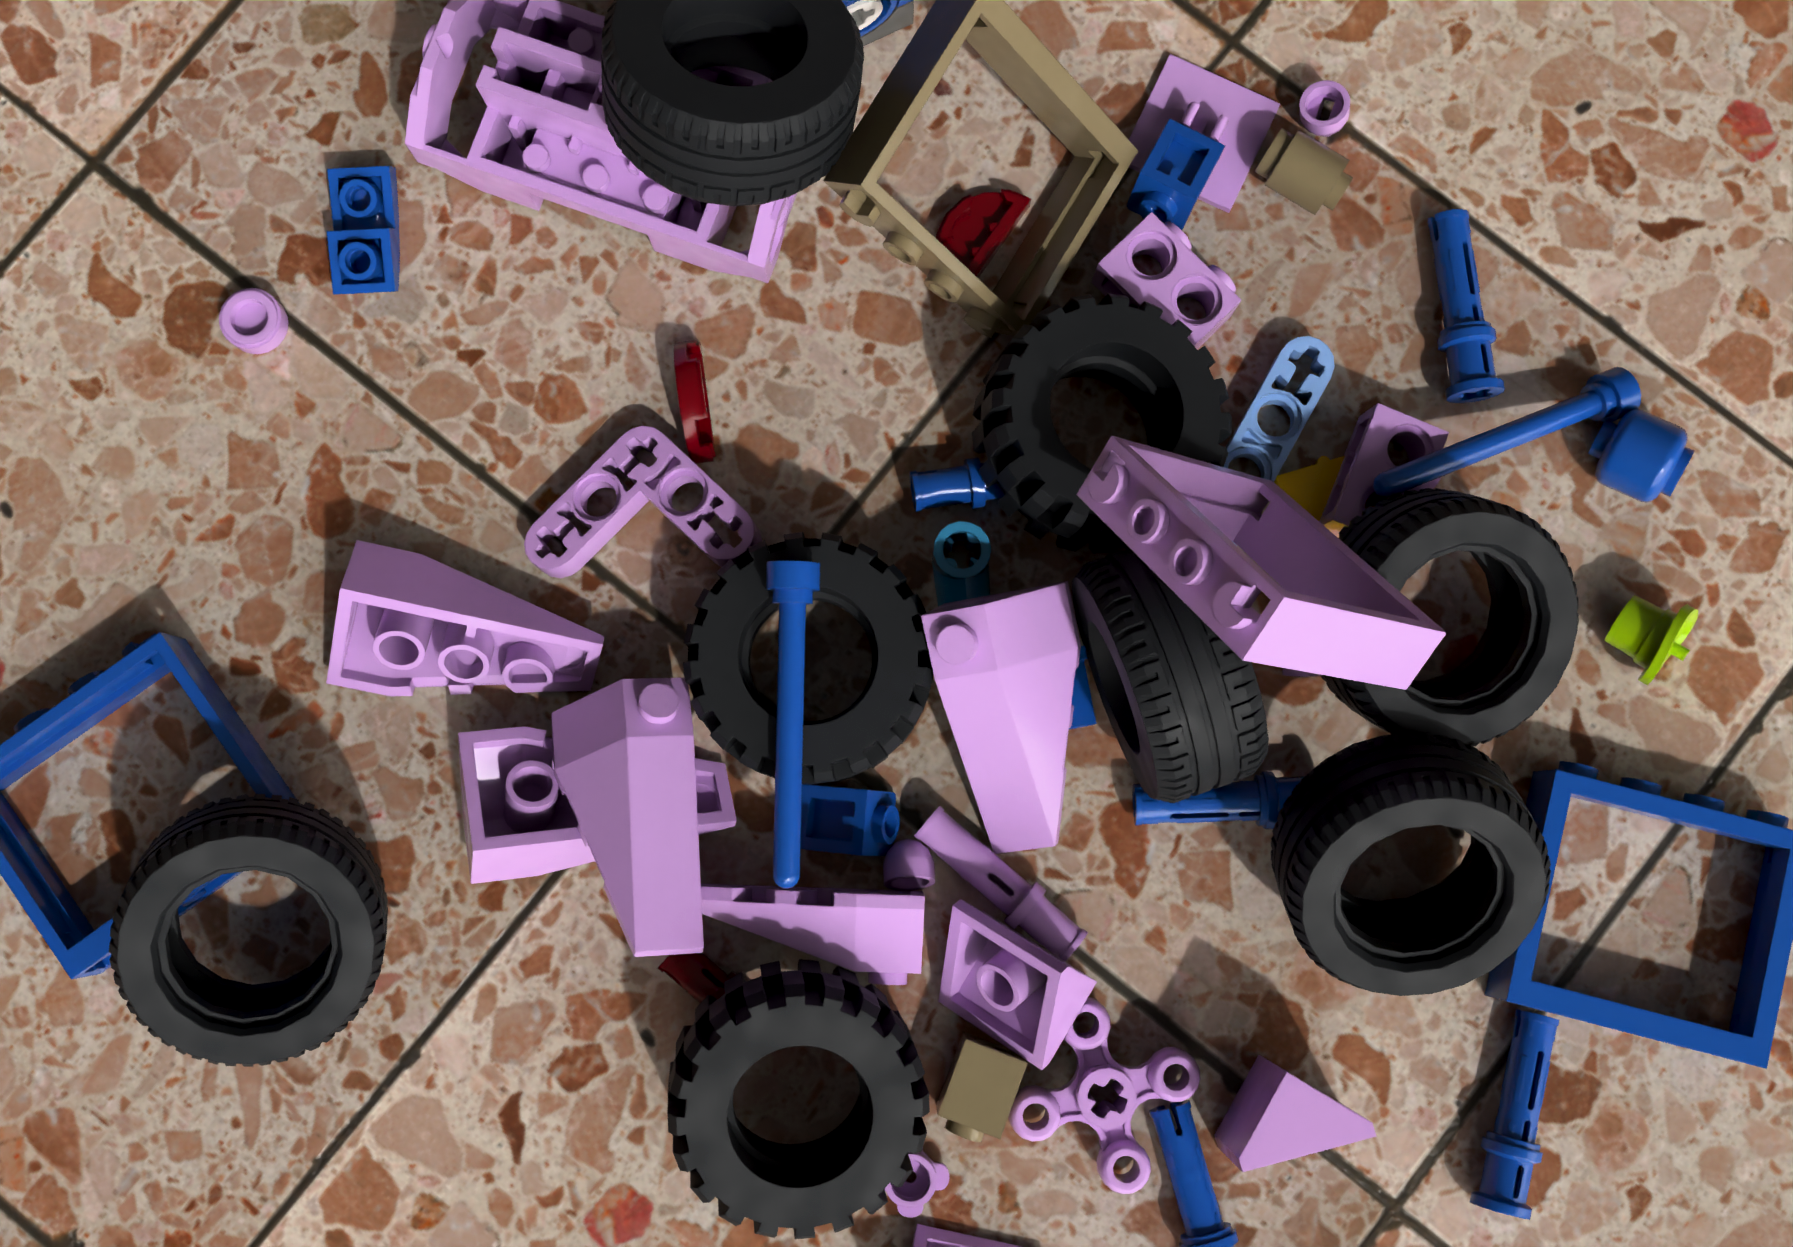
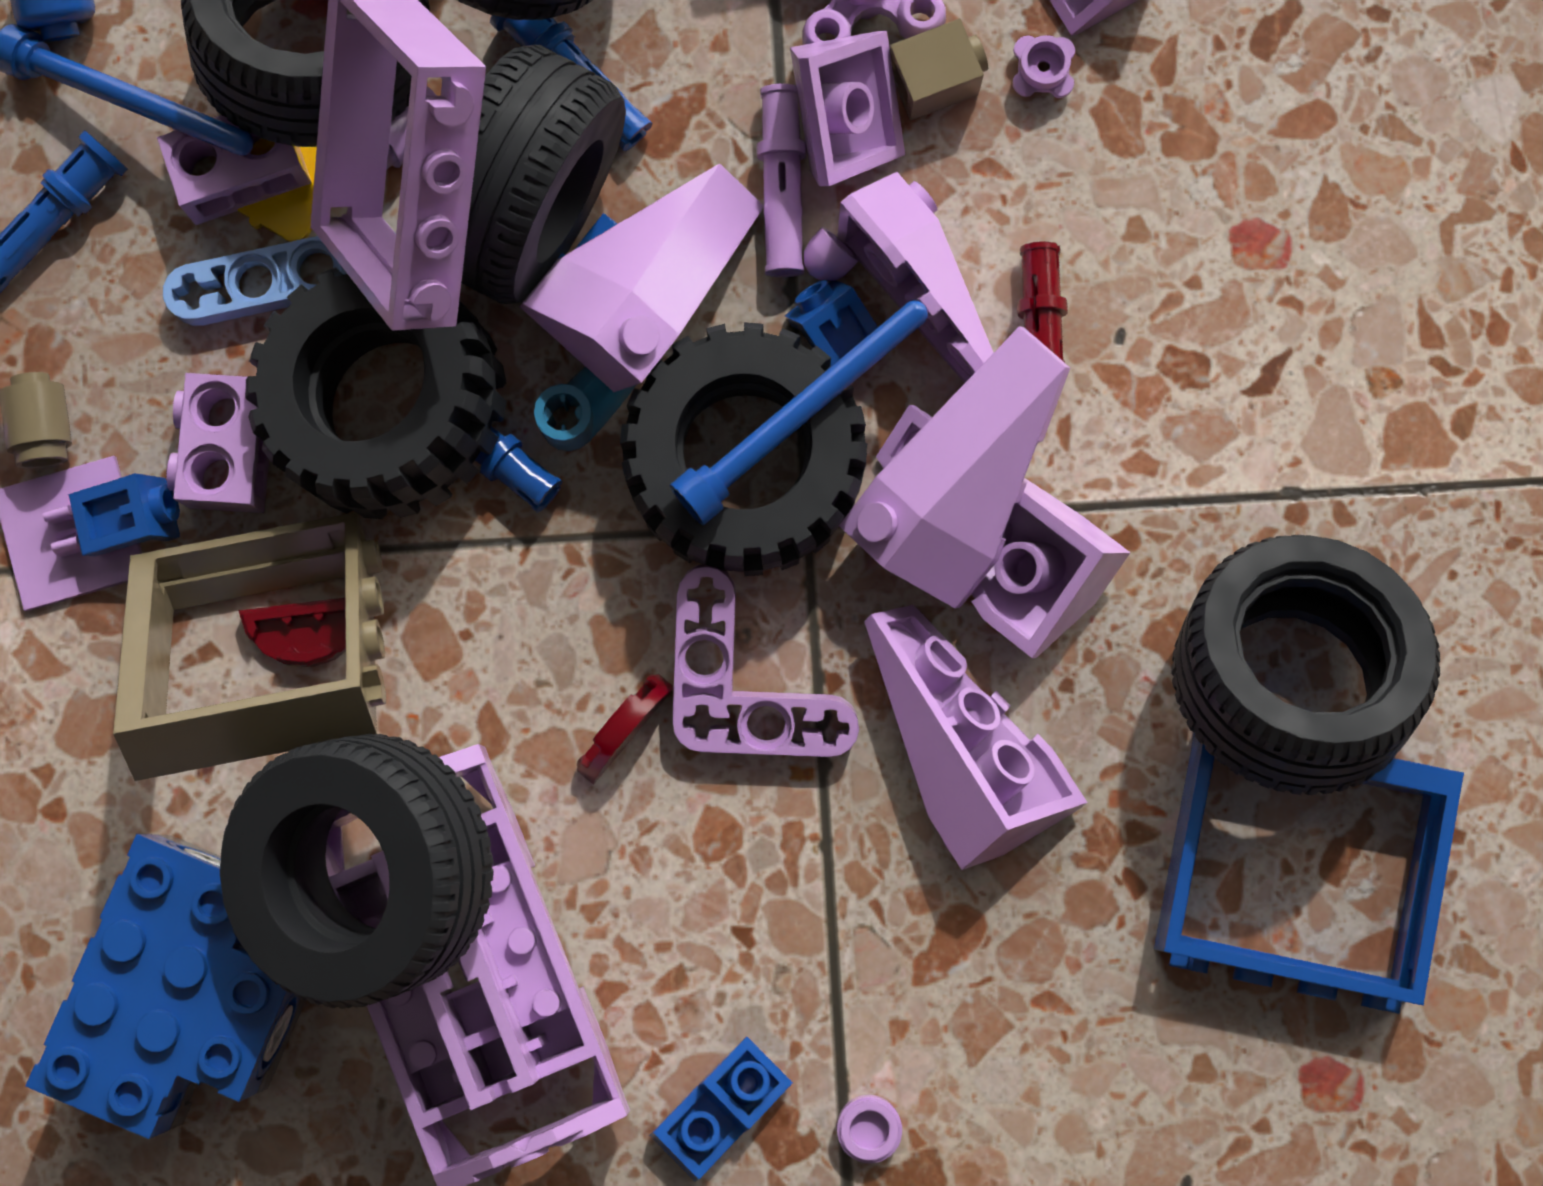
camera: 130 degrees left, 0 degrees up
black tyre [667,959,930,1239] -> none

